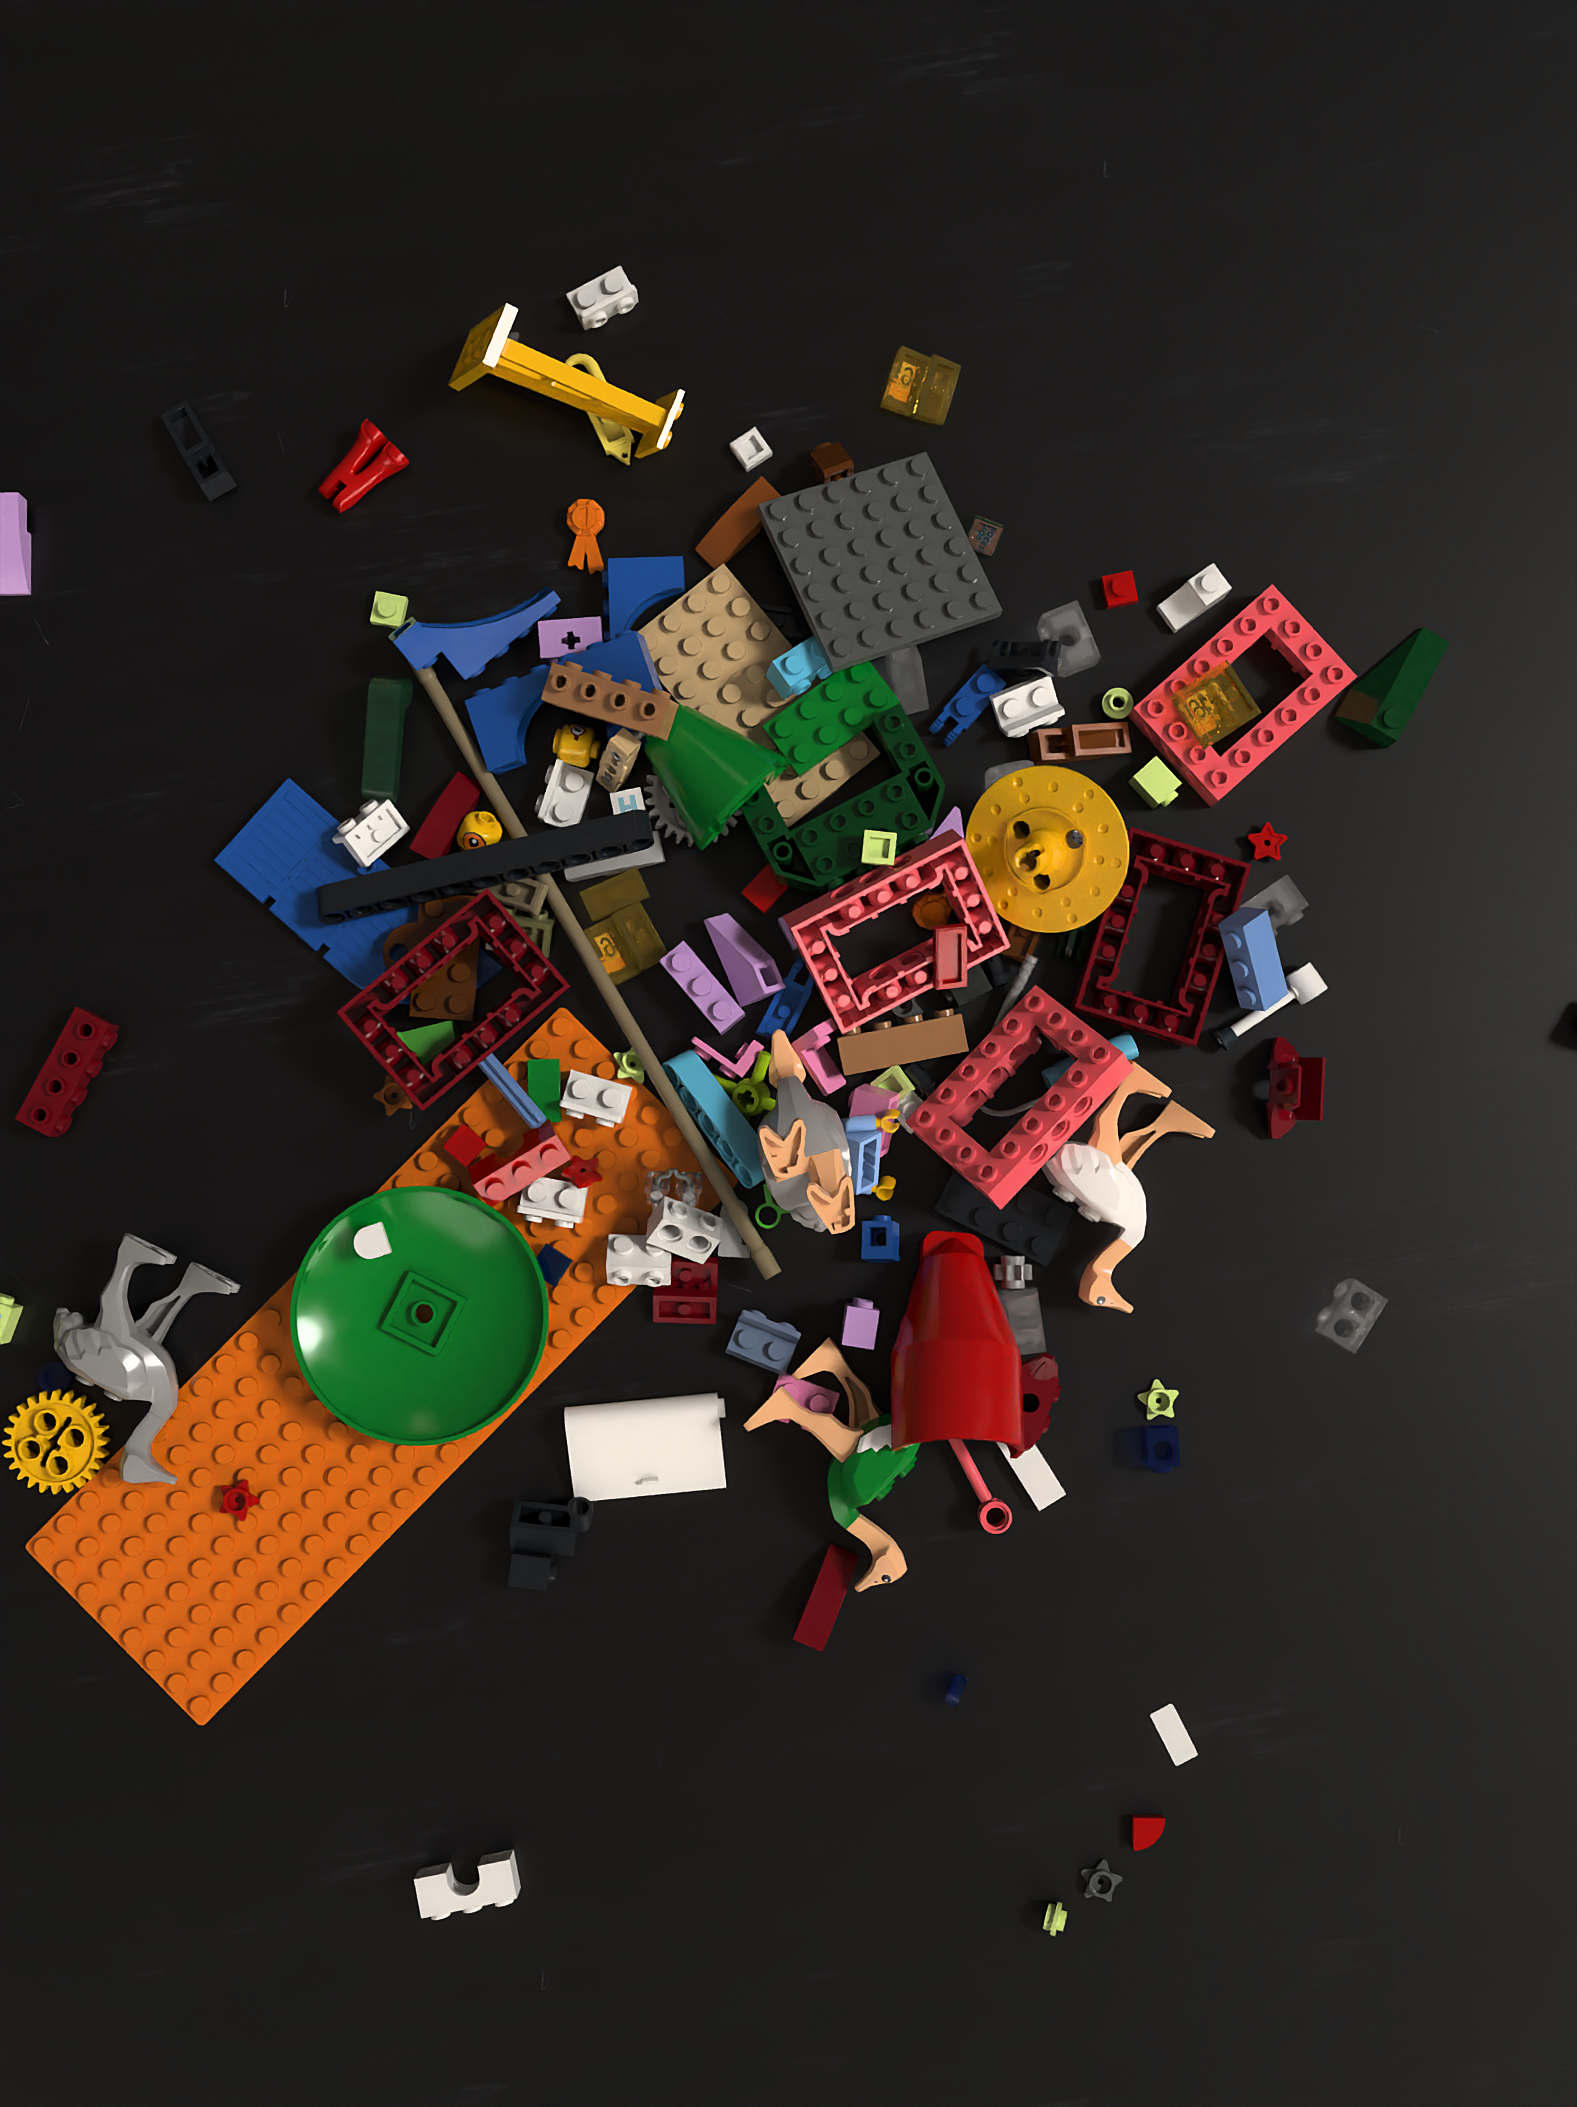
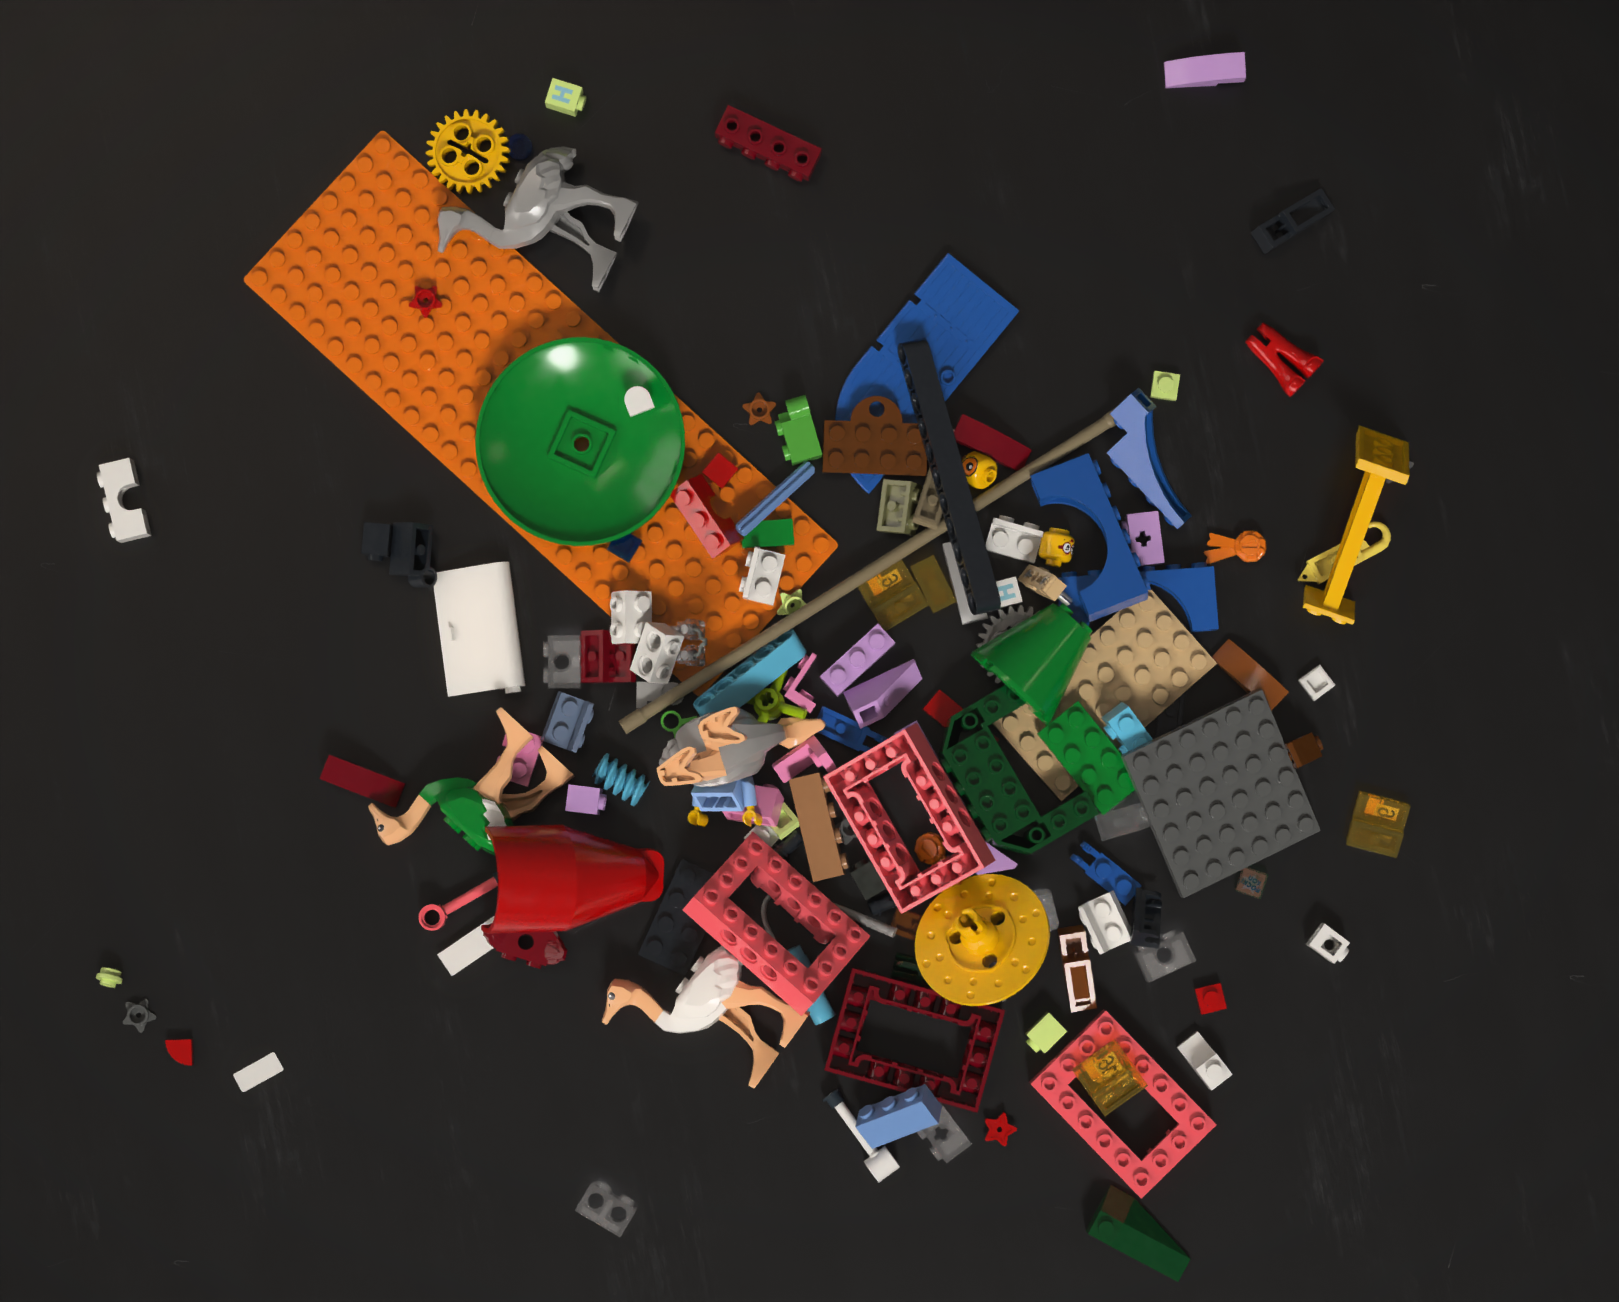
camera: 90 degrees right, 0 degrees up
white bracket [332,799,410,868] -> none
dark red brick [336,888,570,1111] -> none
clear green beam [362,675,413,803] -> none
white bracket [516,1177,588,1228] -> none
medium nougat brick [541,660,679,741] -> none
red plate [561,1155,602,1189] -> none
white bracket [566,265,639,330] -> none
yellowish green plate [861,830,897,867] -> none
blue brick [861,1215,900,1263] -> none
tile [933,923,967,990] -> none
clear blue tile [944,1673,968,1708] -> none
light grey gear [993,1256,1032,1289] -> none
clear brick [1001,1286,1046,1355] -> none
yellowish green plate [1102,688,1133,719] -> none
yellowish green plate [1138,1379,1179,1420] -> none
clear blue brick [1141,1424,1181,1473] -> none
dark red piece [1265,1036,1326,1139] -> none
none -> clear brick [543,635,581,689]
none -> medium azure piece [592,753,650,806]
none -> white brick [1306,923,1350,964]

